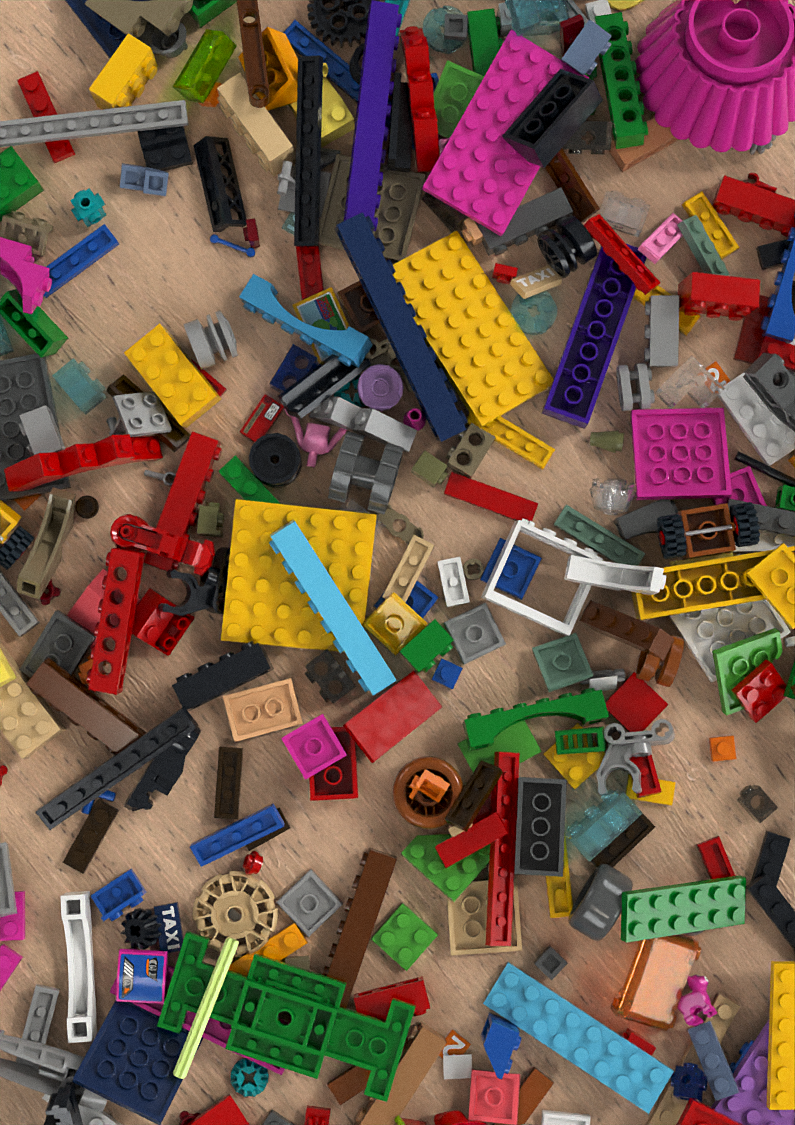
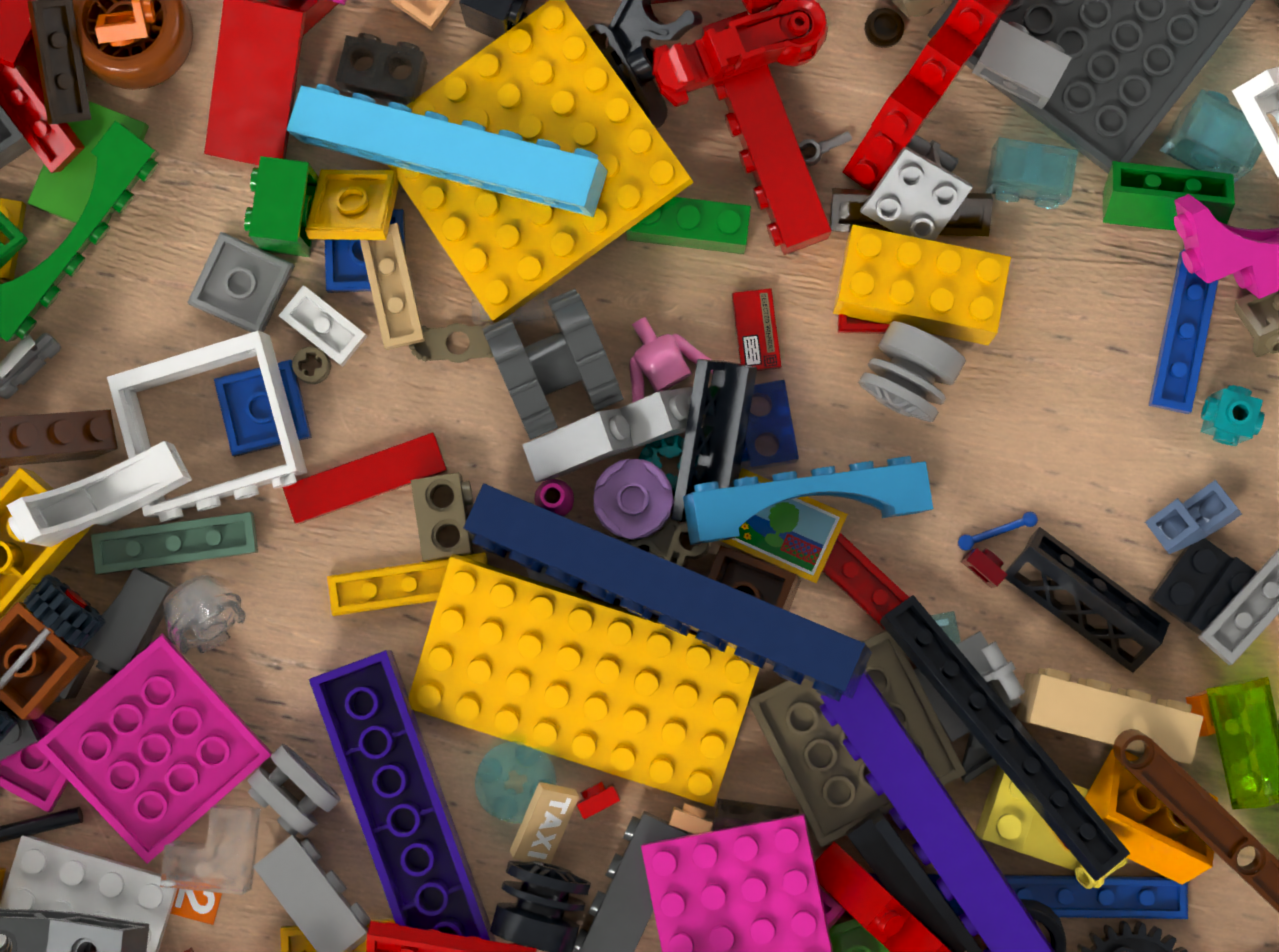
camera: 145 degrees right, 0 degrees up
olive brick [197,502,224,538] -> none
black wheel [249,433,302,488] -> none
olive brick [411,450,448,488] -> none
blue plate [431,658,463,689] -> none
sand green plate [532,633,593,692] -> none
olive cone [590,430,624,453] -> none

